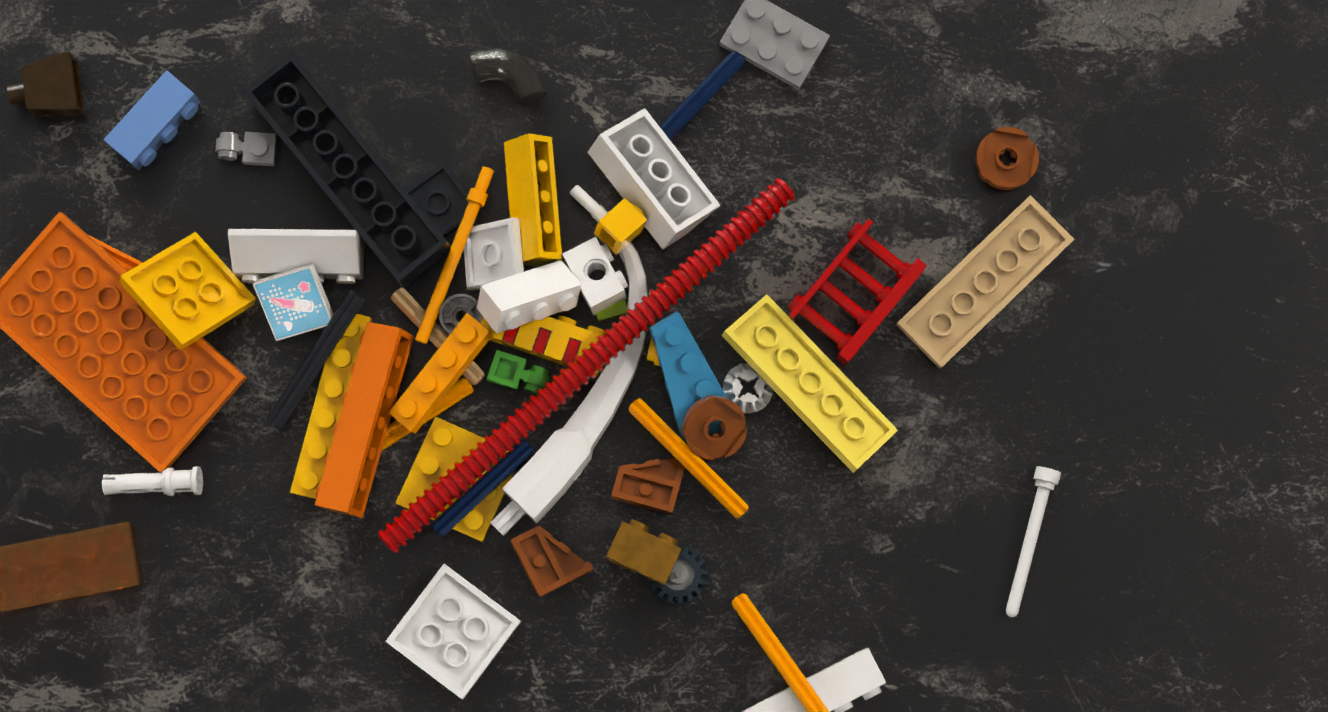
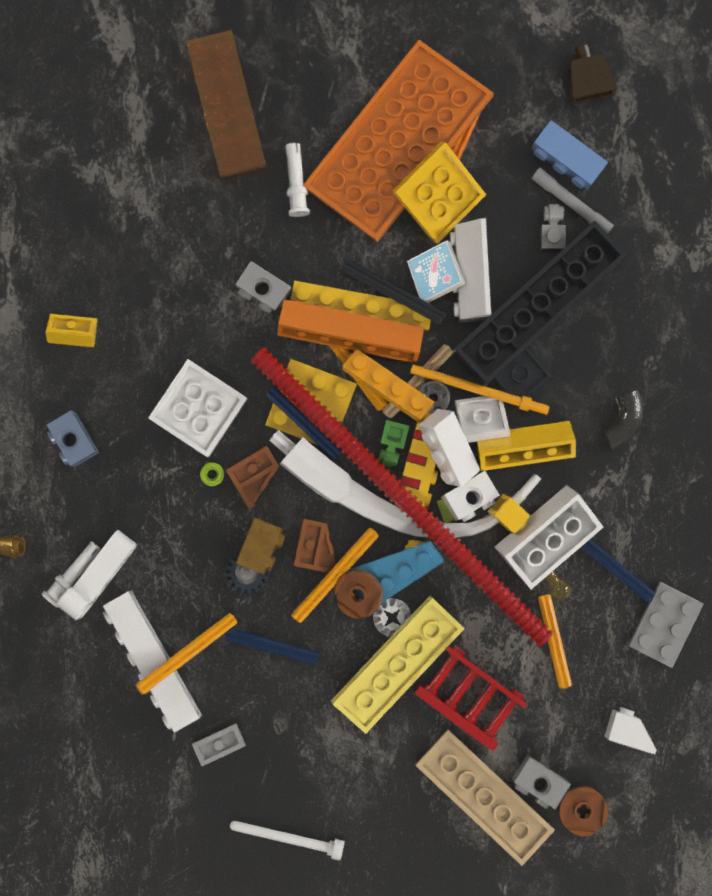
camera: 90 degrees right, 5 degrees up
none -> light grey plate [192,723,246,766]
none -> lime plate [200,462,224,486]
none -> dark blue axle [226,628,319,665]
none -> light grey brick [235,261,292,314]
none -> light grey brick [512,754,571,809]
none -> light grey piece [531,168,614,234]
none -> light orange axle [538,594,572,688]
none -> clear yellow bar [546,571,571,600]
none -> white slope [604,707,656,754]

